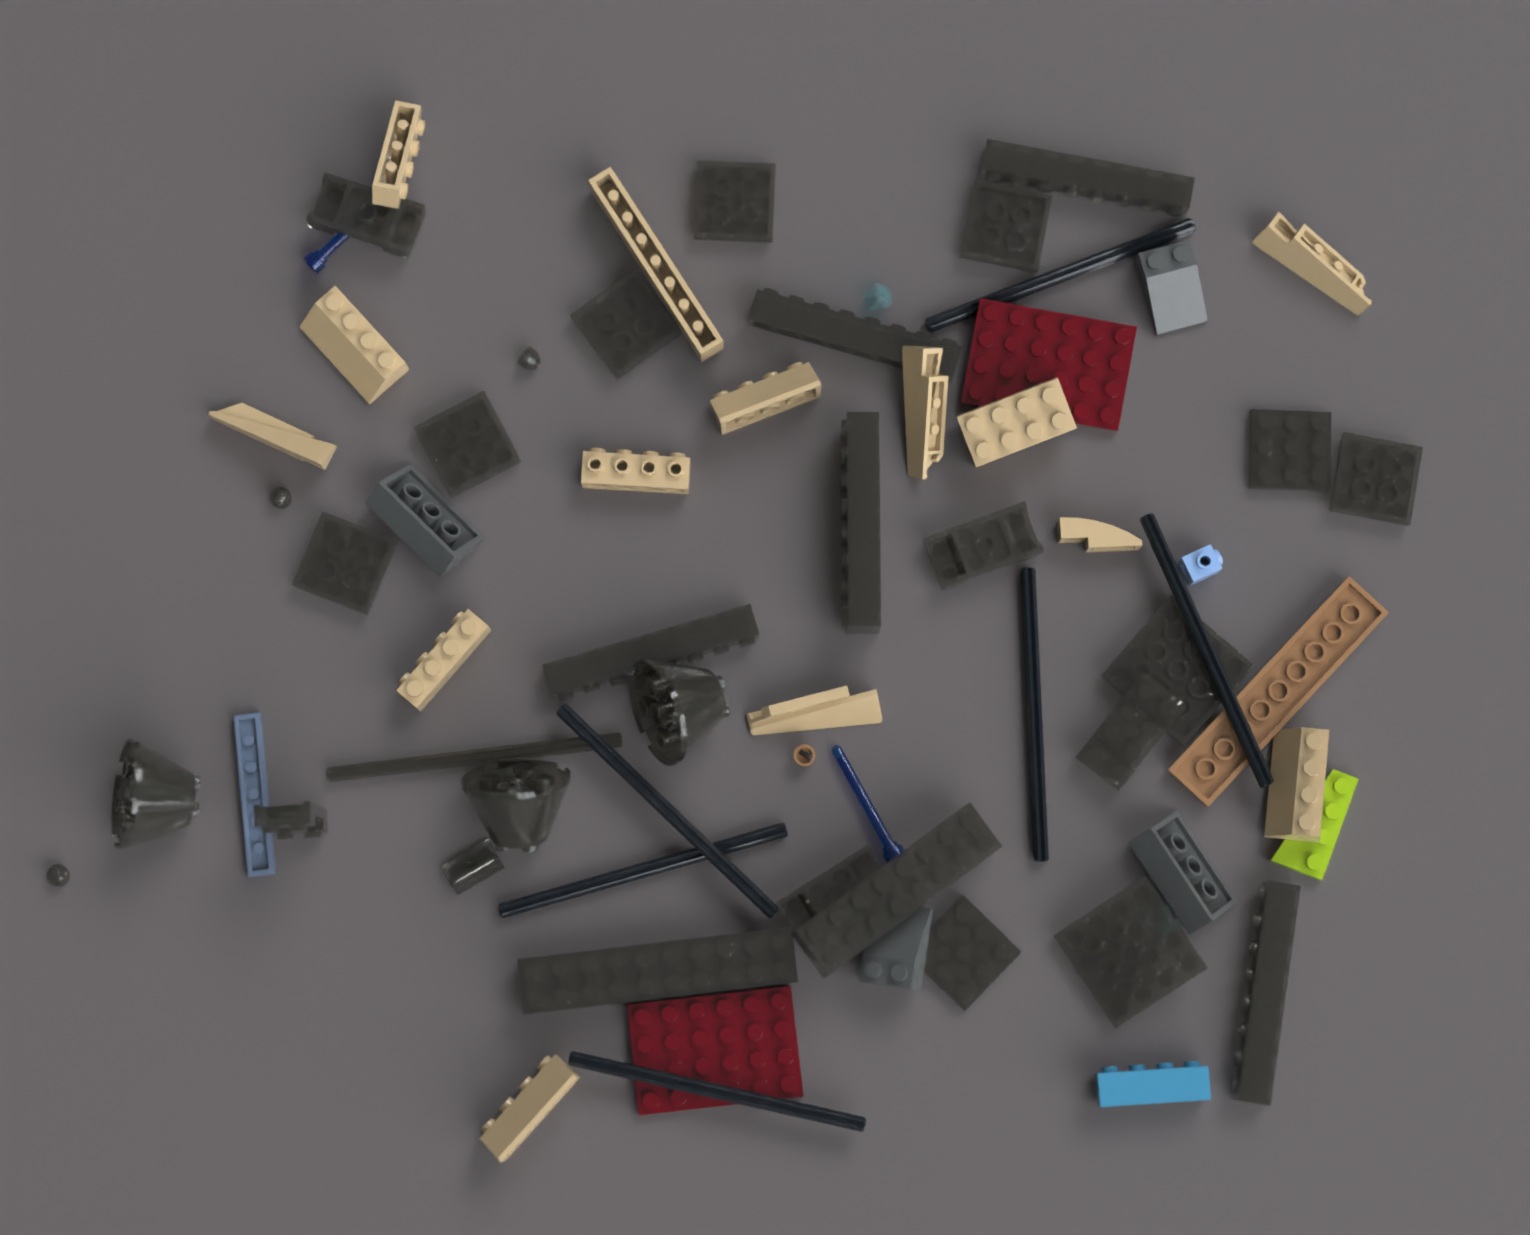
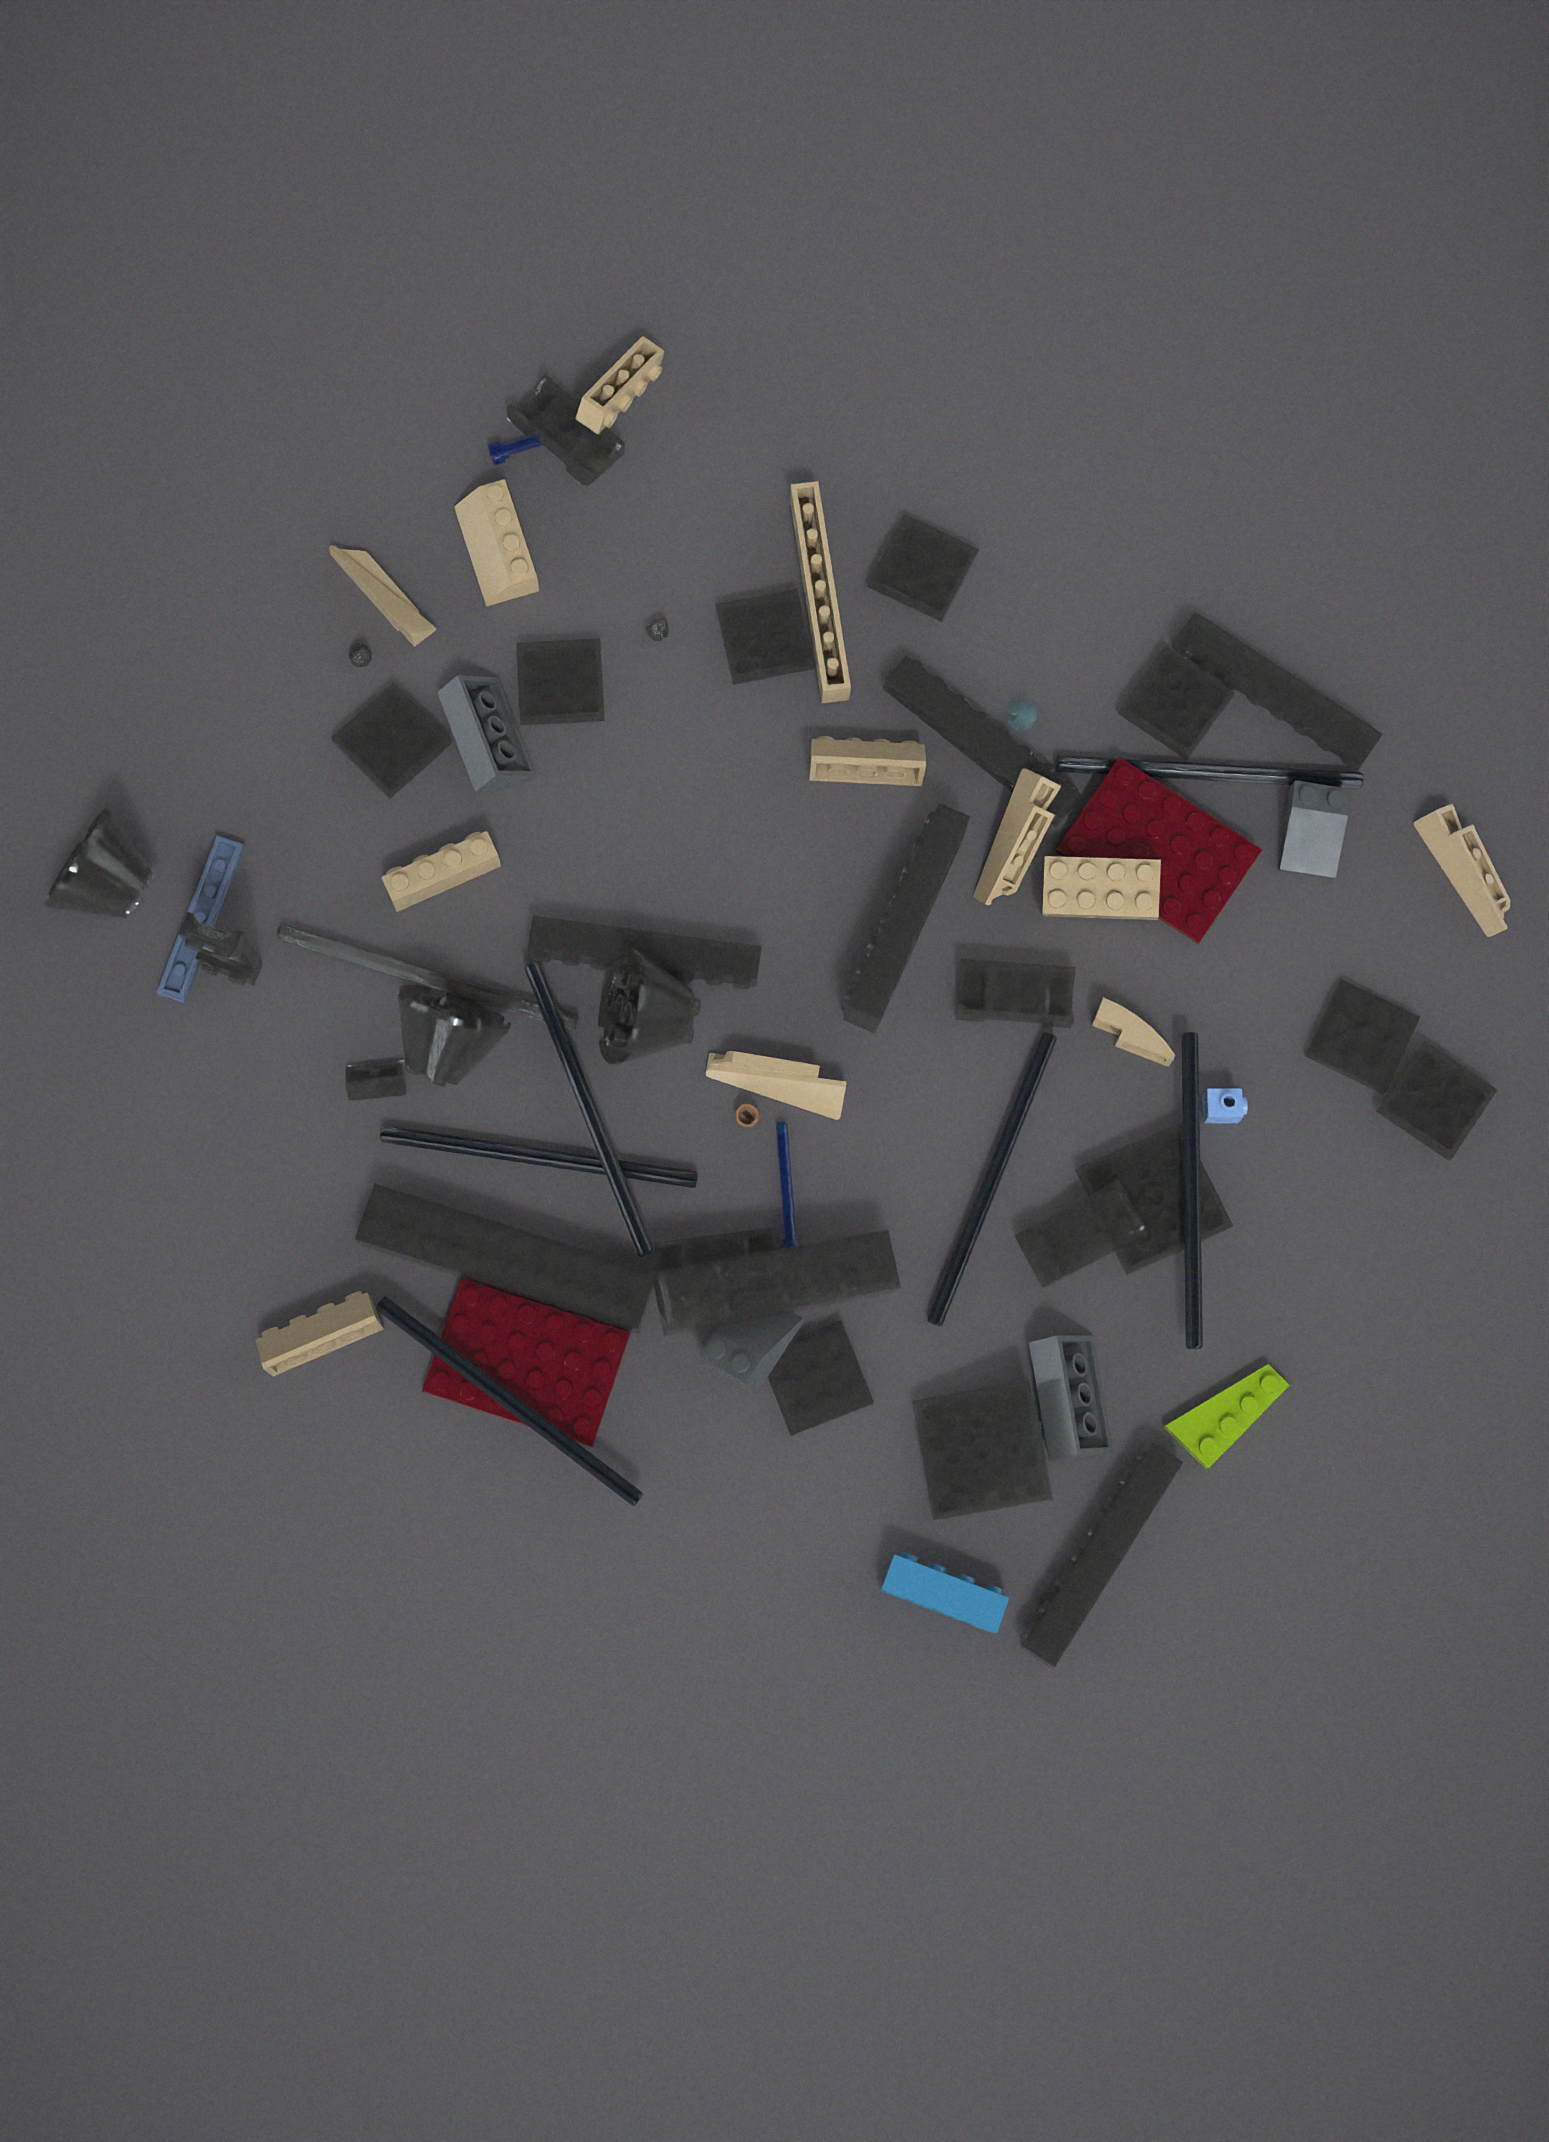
camera: 20 degrees right, 5 degrees down
tan brick [581,448,691,494] -> none
medium nougat plate [1167,576,1389,808] -> none
tan slope [1264,727,1329,843] -> none

